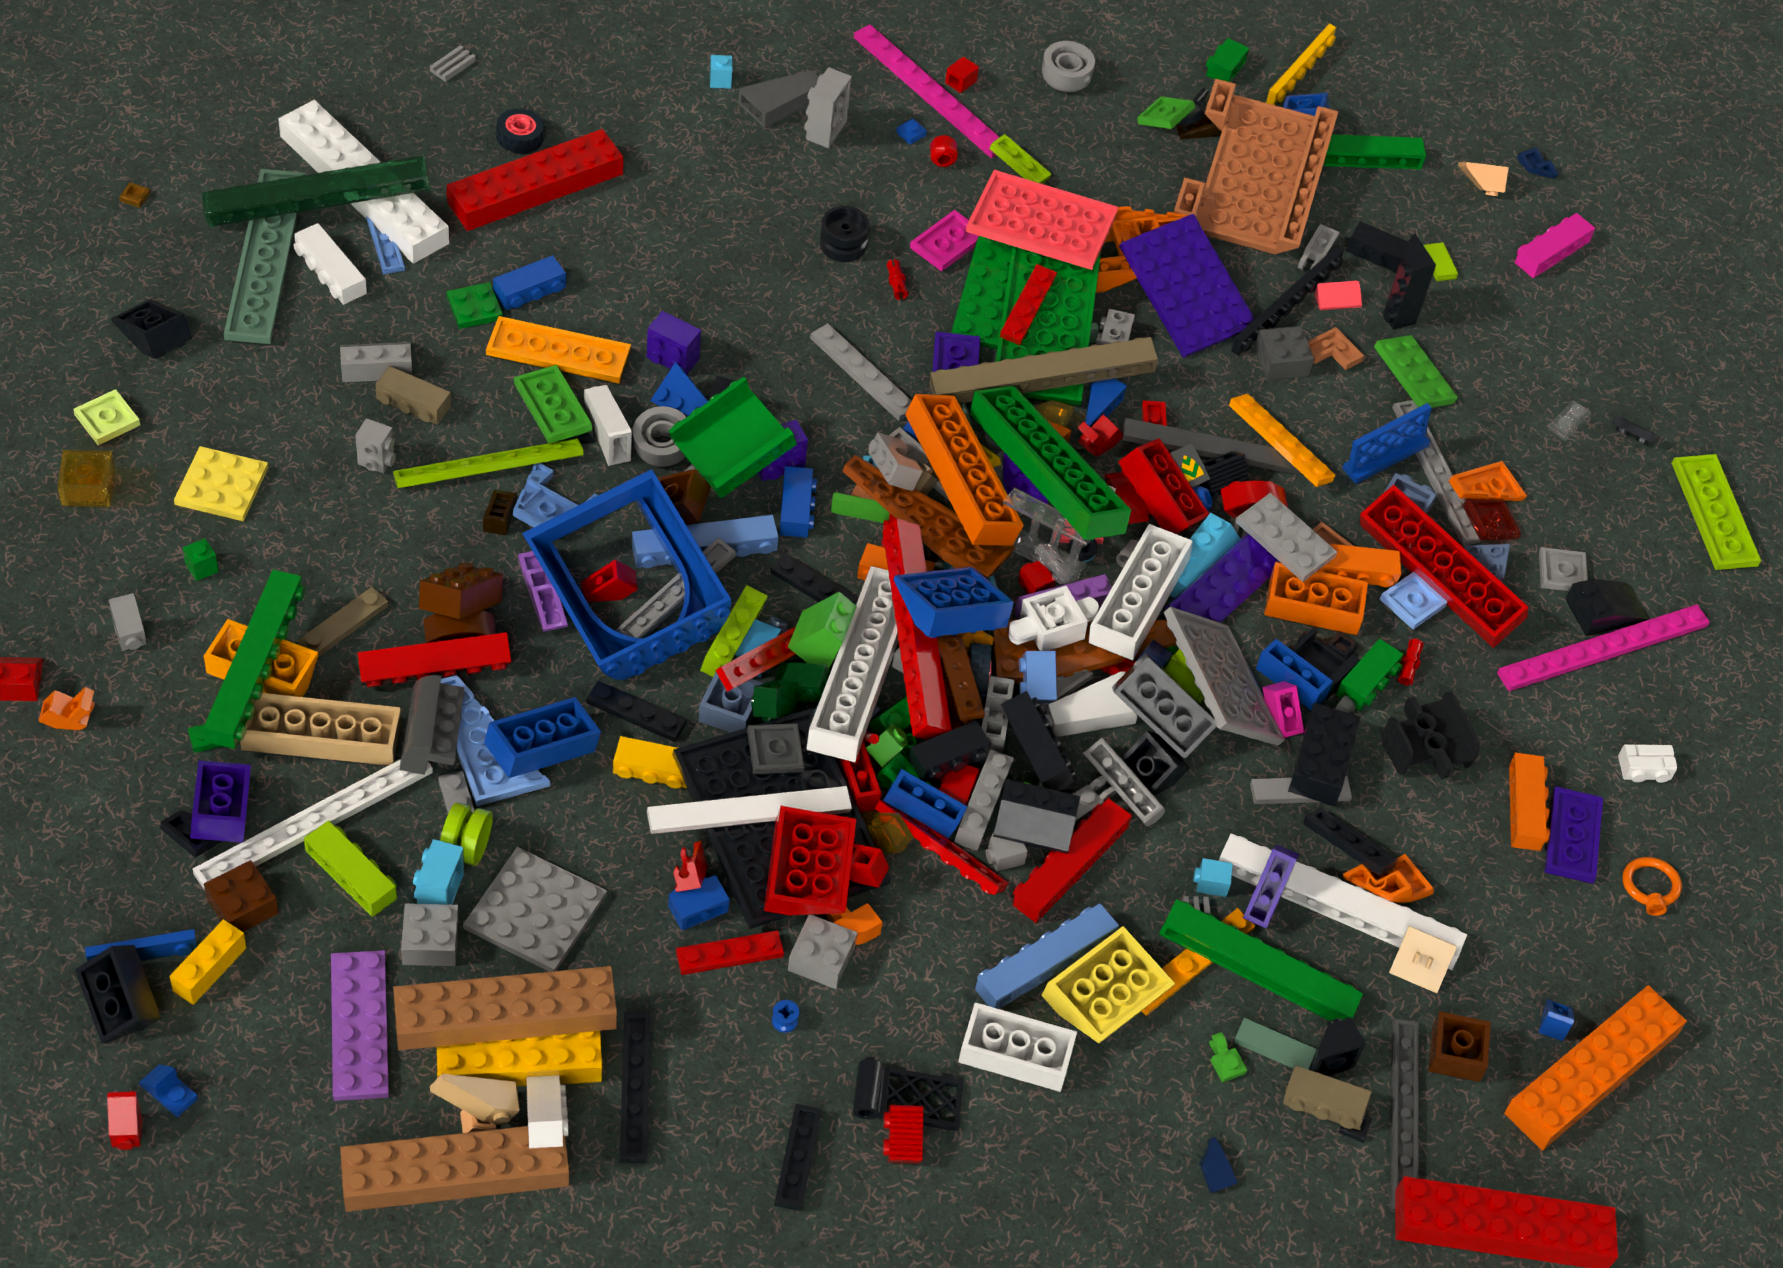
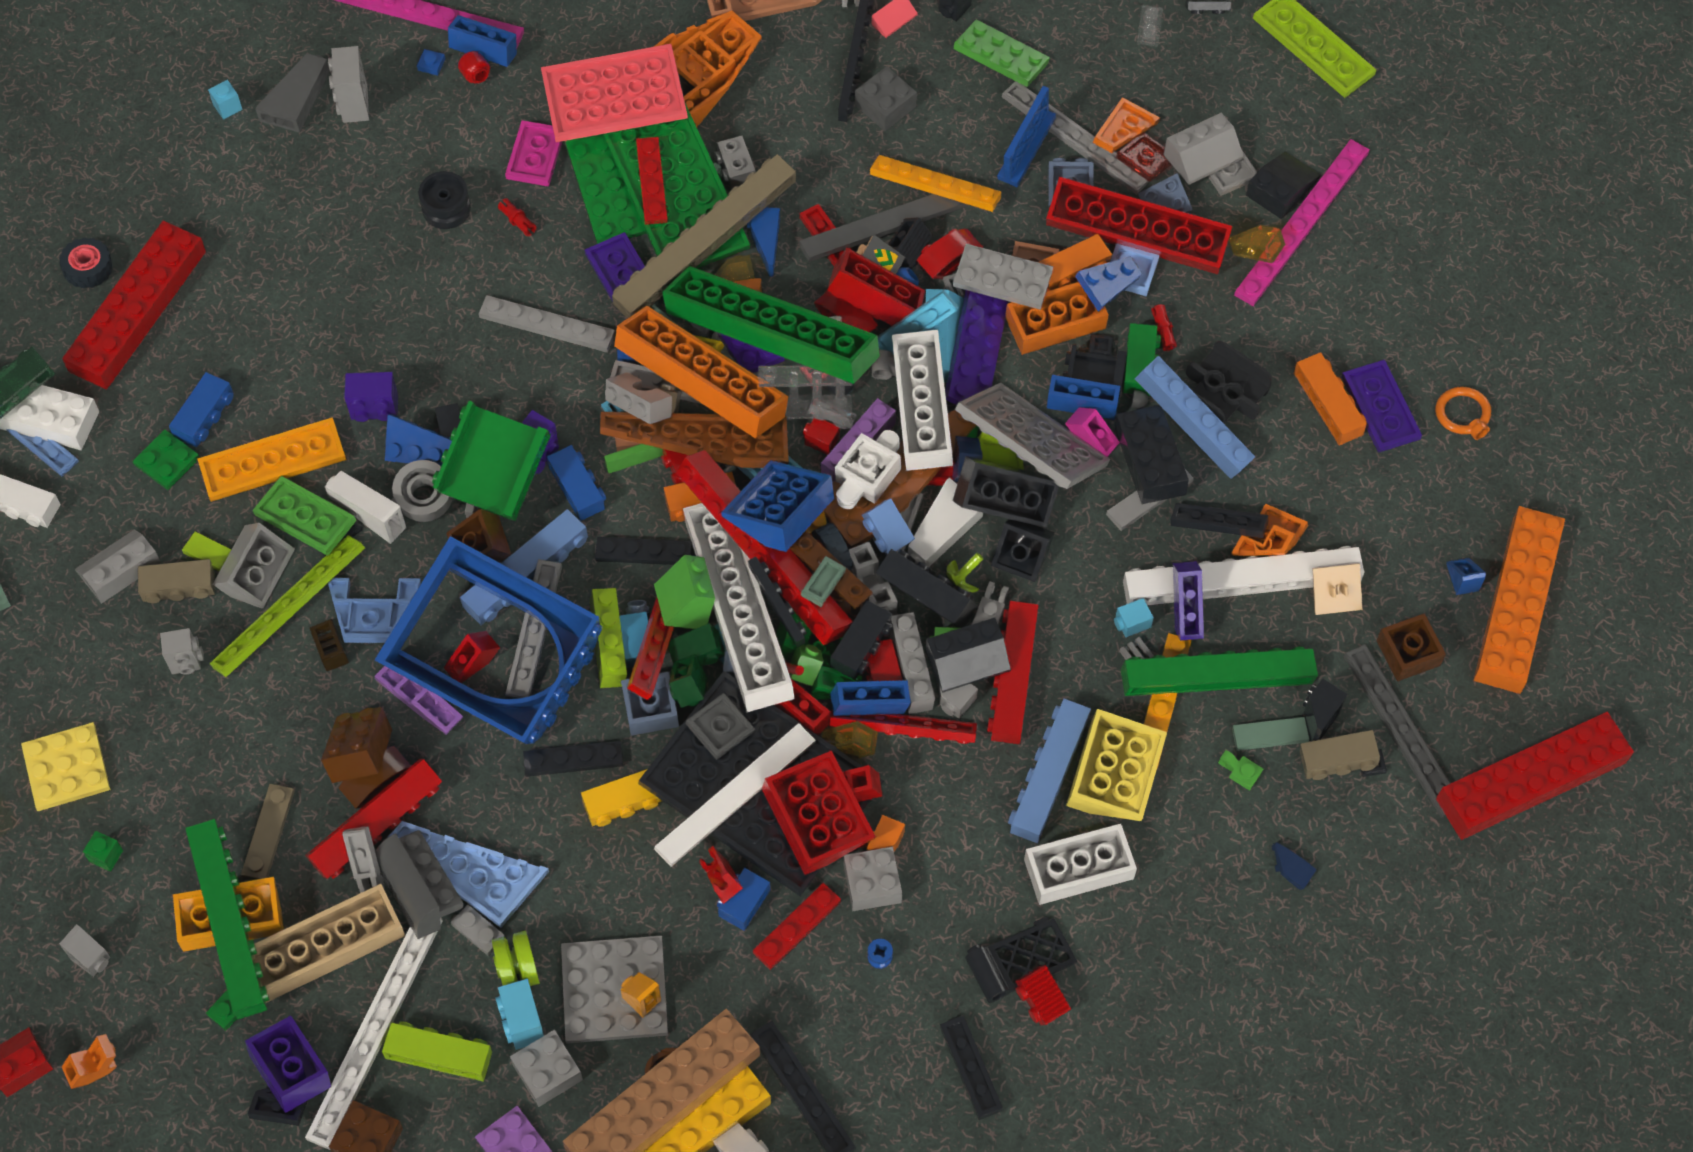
camera: 25 degrees left, 10 degrees up
blue brick [484,697,601,778] -> none
lime plate [989,134,1052,184] -> none
red brick [1078,415,1123,457] -> none
light grey brick [1083,738,1165,826] -> none
dark purple plate [1119,214,1255,358] -> none
nougat plate [1307,327,1364,370] -> none
white brick [1618,745,1677,783] -> none
none -> lime tile [182,532,231,571]
none -> light grey slope [213,523,295,608]
none -> light grey hinge [342,826,385,893]
none -> blue brick [448,15,517,67]
none -> light orange slope [620,972,661,1018]
none -> black plate [748,557,807,648]
none -> sand green tile [801,556,846,607]
none -> medium azure tile [878,290,958,355]
none -> lime plant [946,553,983,592]
none -> wing [1075,256,1142,312]
none -> medium blue brick [1135,356,1255,479]
none -> light grey slope [1164,113,1244,185]
none -> clear yellow slope [1229,225,1285,263]

